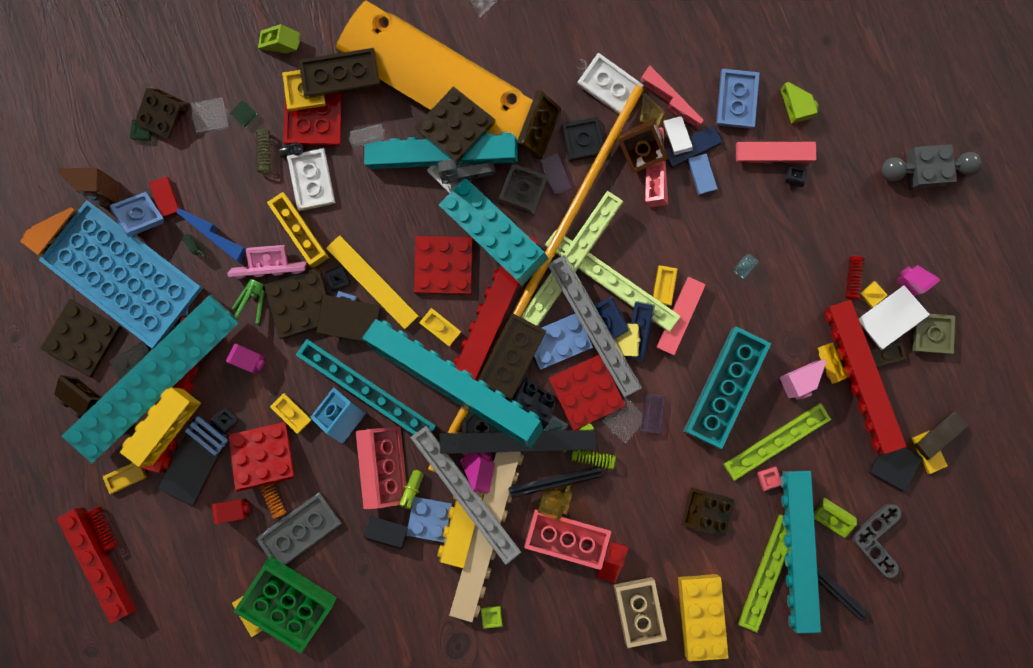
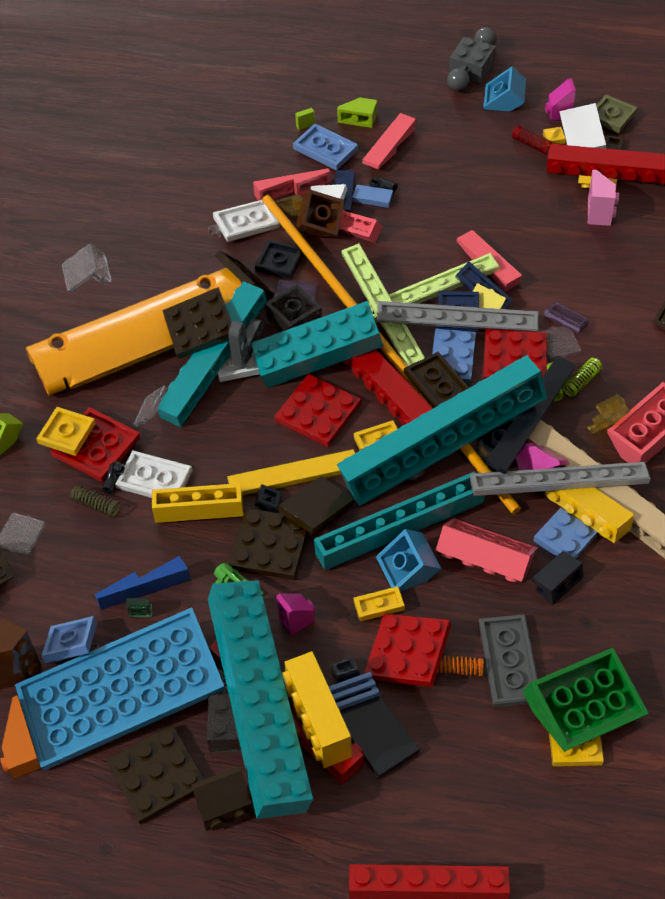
camera: 55 degrees left, 30 degrees down
red piece [86,507,118,552] -> none
yellow tile [103,463,148,494] -> none
red tile [149,176,179,219] -> none
red slope [212,498,250,524] -> none
bright pink bracket [227,245,307,279] -> none
clear green tile [229,100,257,127] -> none
dark brown tile [299,48,380,99] -> none
lime axle [399,470,424,509] -> none
black axle [508,467,602,498] -> none
yellow tile [653,265,677,306] -> none
teal brick [683,327,771,449] -> none
lime tile [723,403,831,481] -> none
clear light blue slope [733,254,759,279] -> none
black tile [785,165,807,187] -> none
none -> lime tile [295,108,315,130]
none -> black arm [369,177,398,193]
none -> dark azure slope [483,66,526,111]

